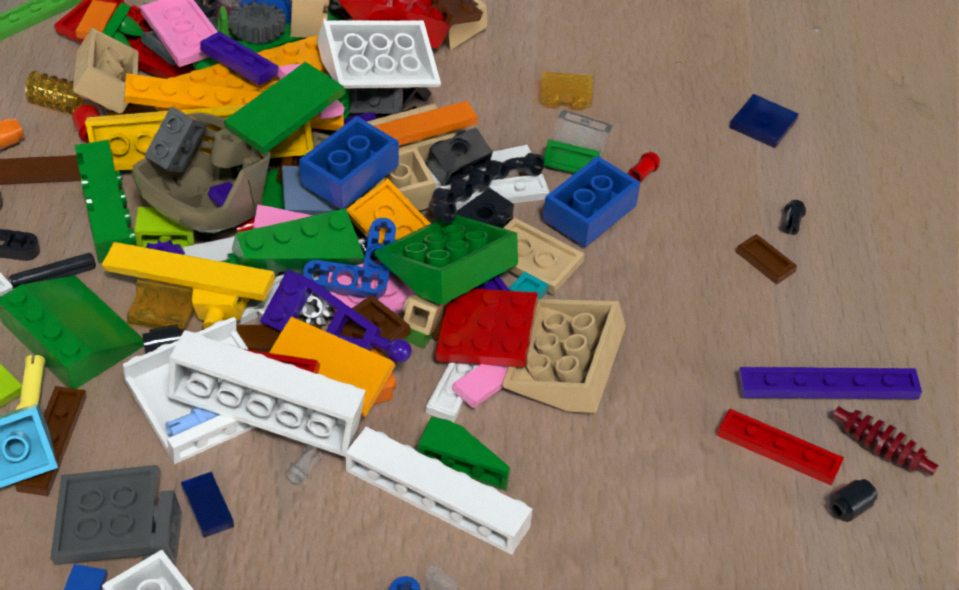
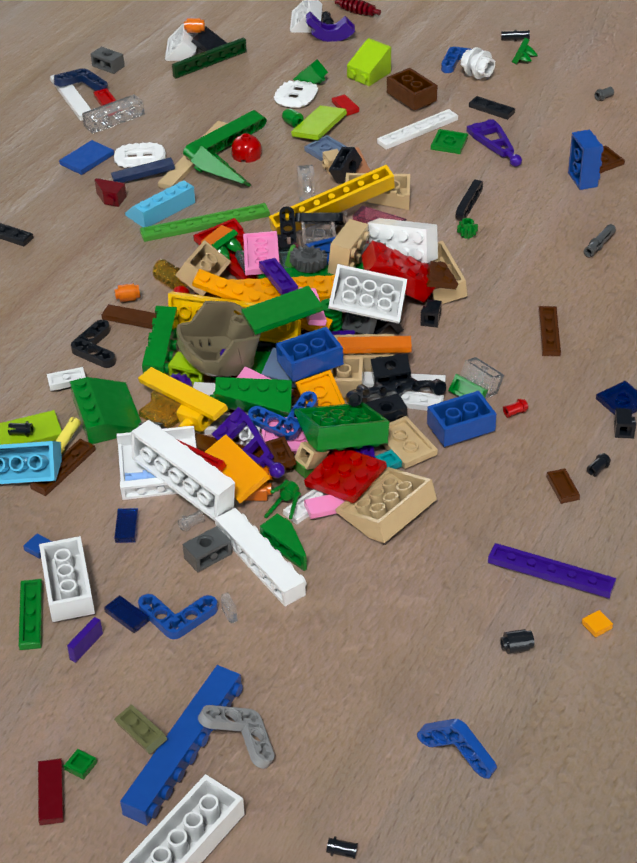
camera: 30 degrees right, 5 degrees down
black axle [8,252,96,289] -> none
dark grey plate [50,465,161,565] -> none
dark grey bracket [142,490,182,567] -> none
dark grey bracket [145,107,208,173] -> none
clear yellow bracket [540,71,593,110] -> none
red tile [716,408,844,486] -> none
dark red piece [832,406,939,476] -> none
none -> dark grey brick [182,526,232,573]
none -> green plant [264,480,301,520]
none -> black brick [420,299,442,328]
none -> reddish brown tile [539,306,561,356]
none -> light orange tile [582,610,613,638]
none -> black brick [614,408,636,439]

